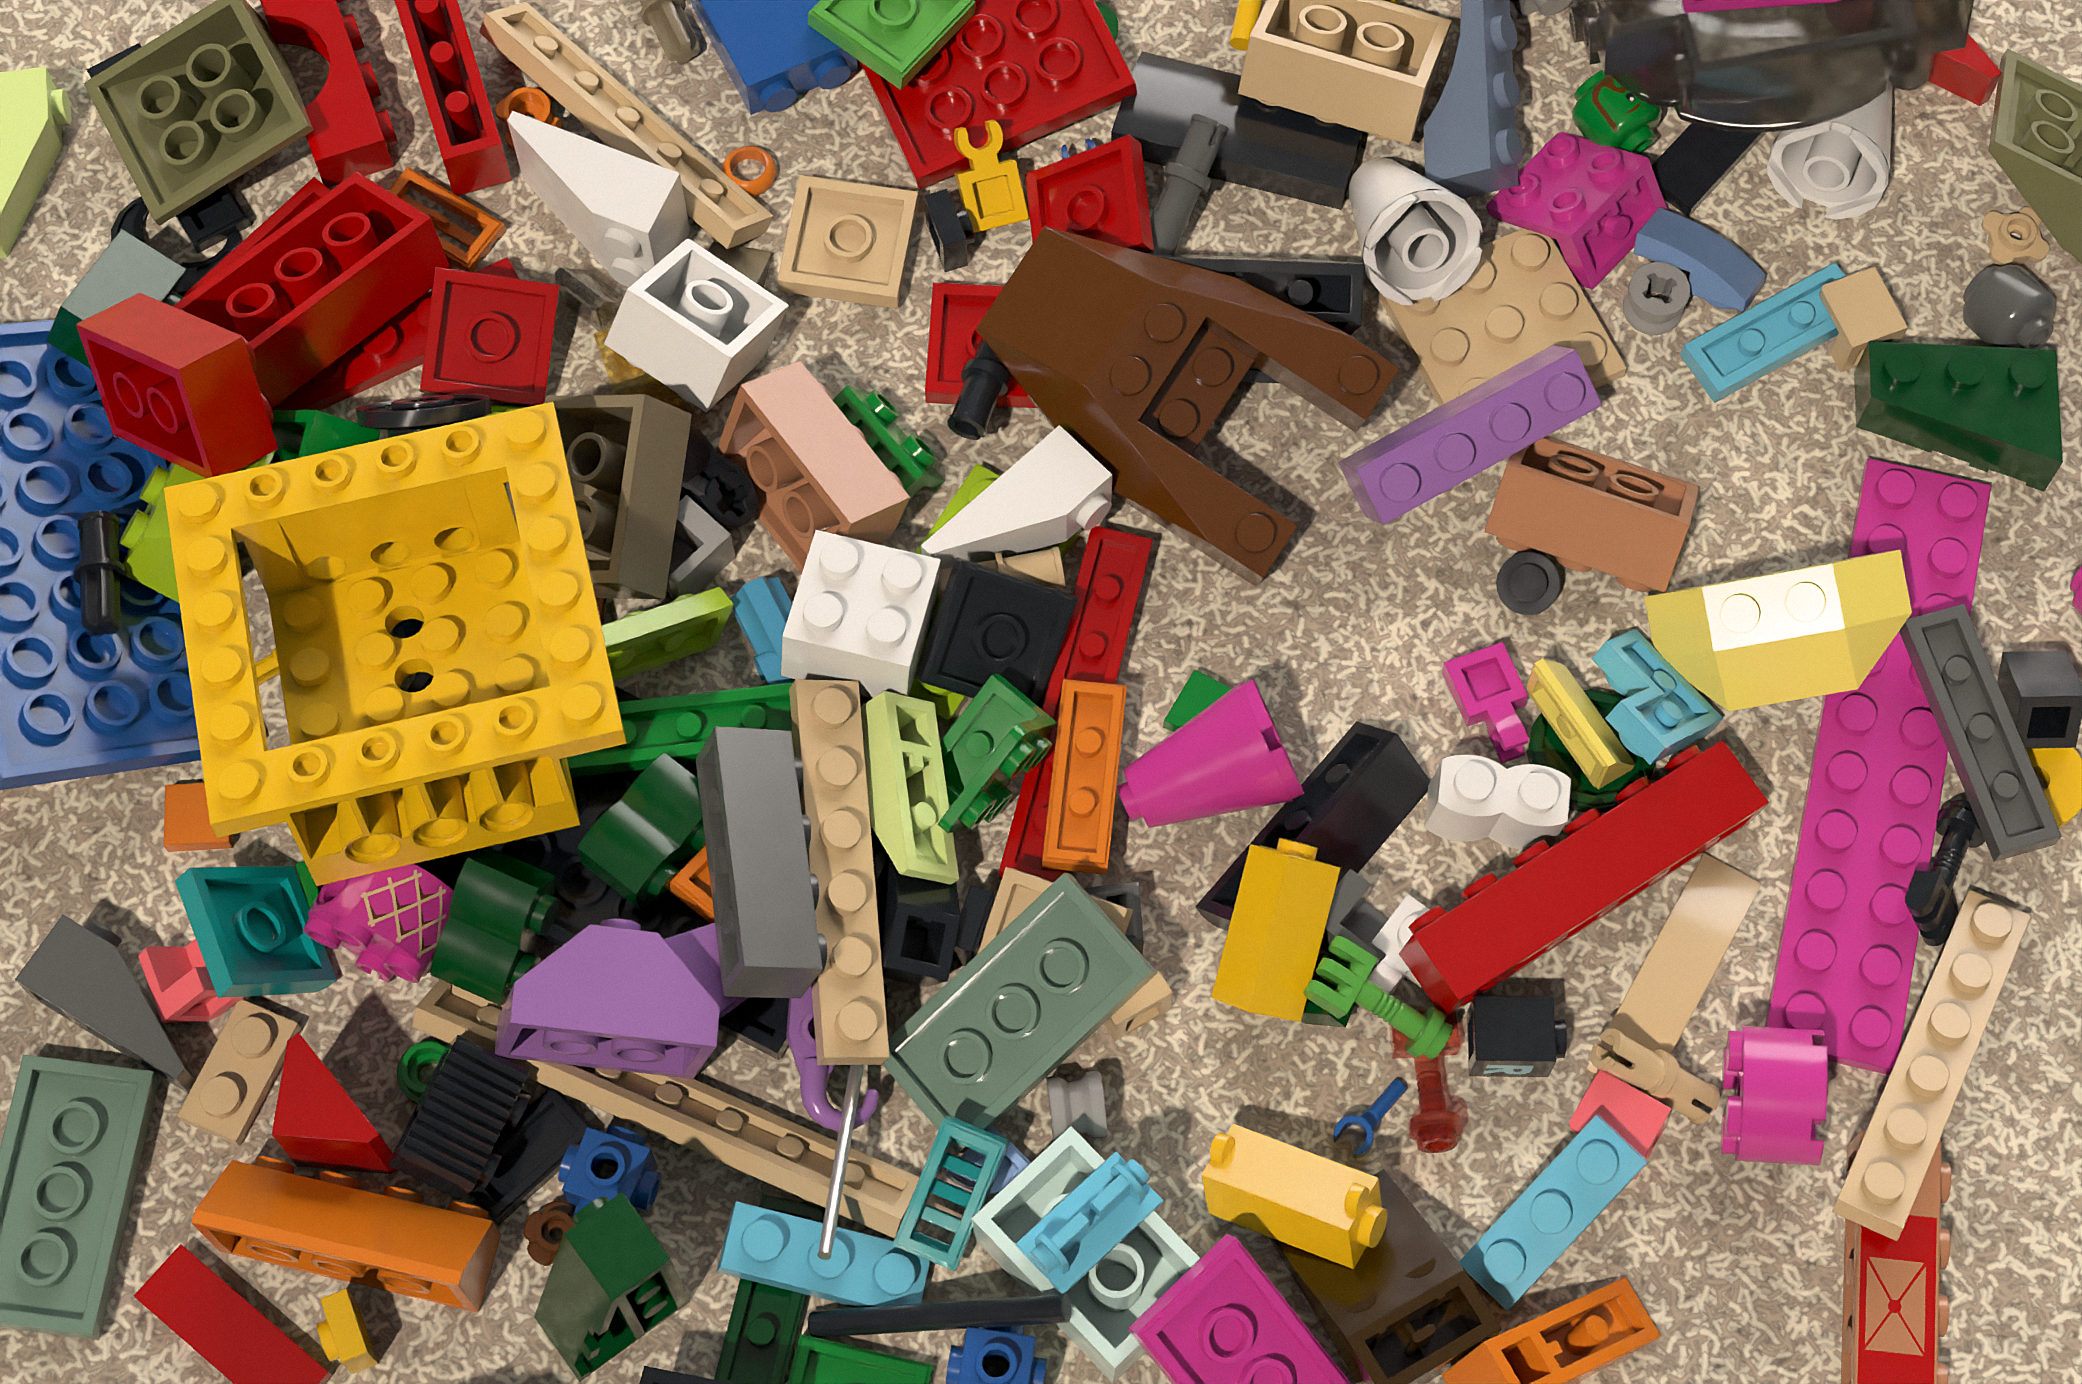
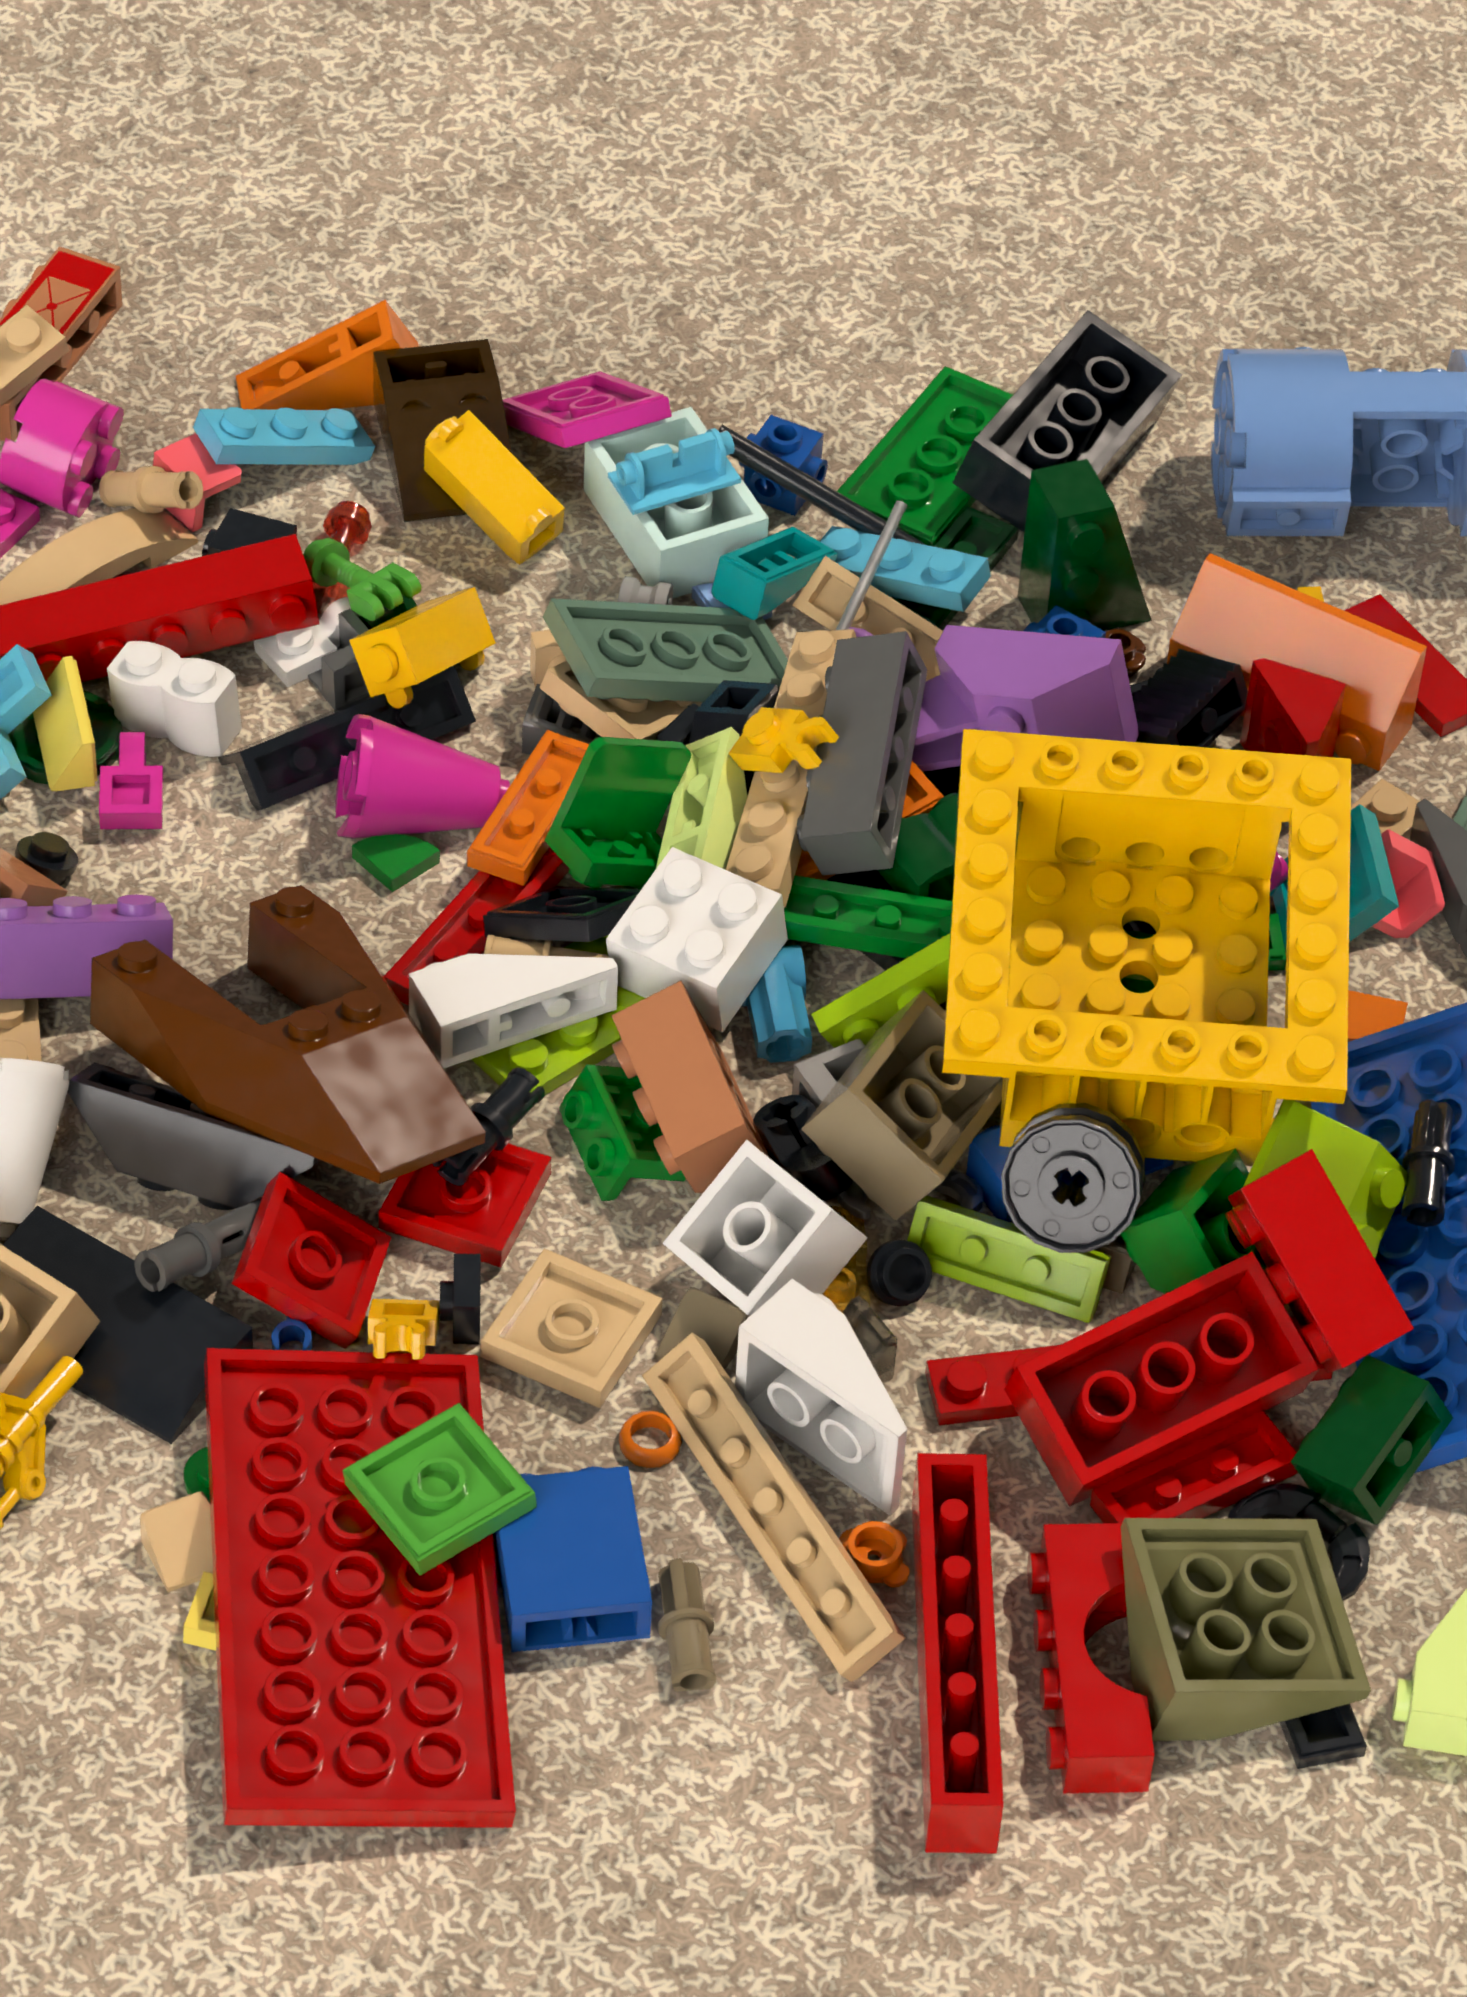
camera: 165 degrees left, 20 degrees down
orange tile [388,167,506,272] -> none
red plate [419,267,559,406] -> none
blue hand [1333,1079,1407,1159] -> none
none -> yellow plate [728,707,839,773]
none -> black plate [867,1240,932,1306]

